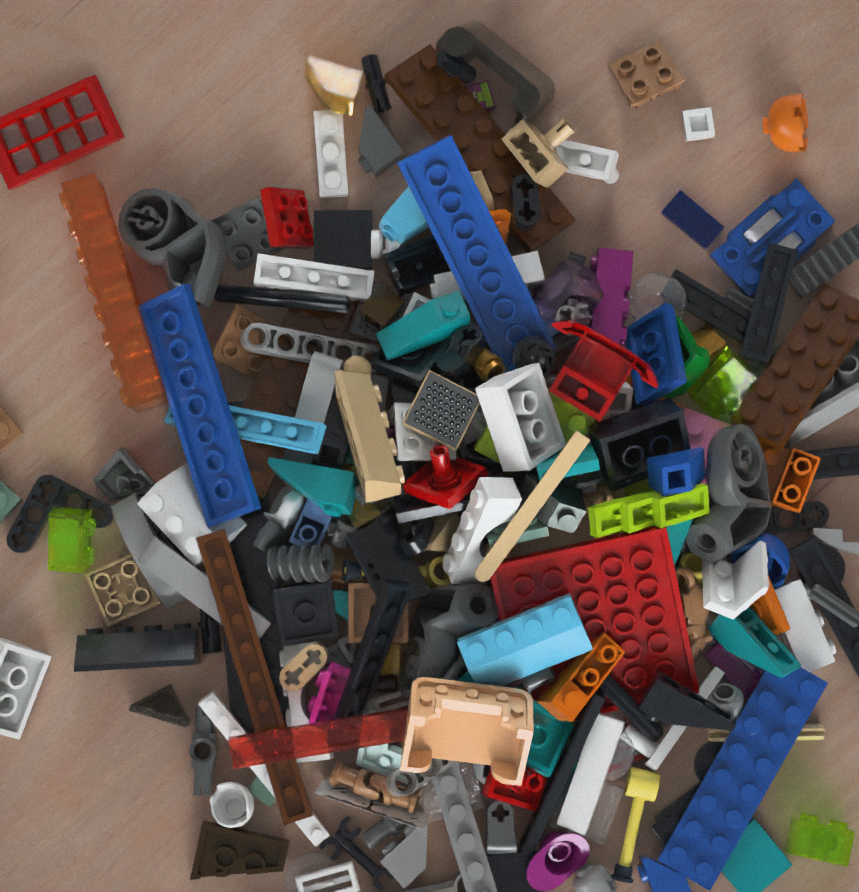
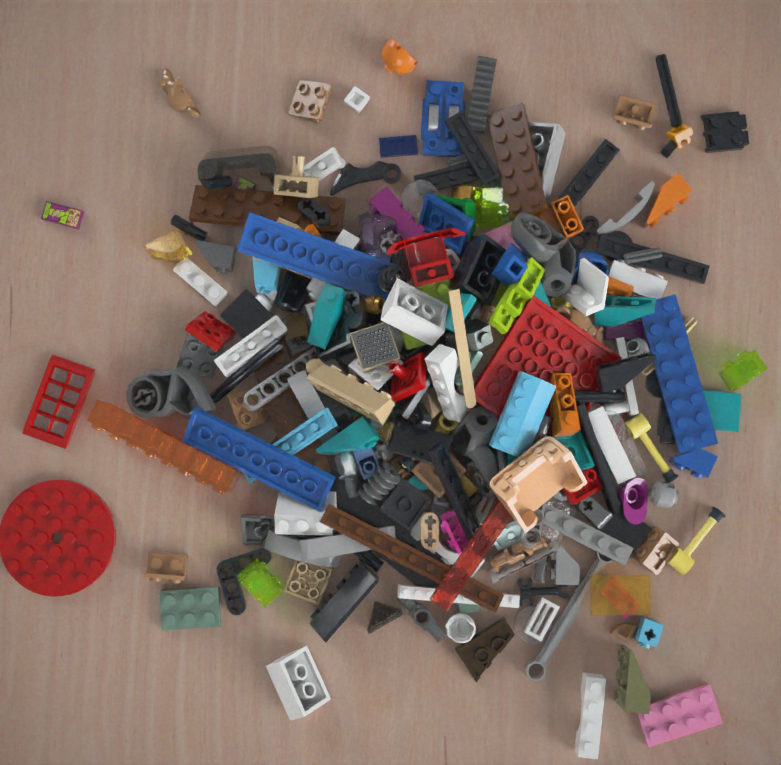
camera: 45 degrees left, 0 degrees up
none -> black piece [330,161,401,196]

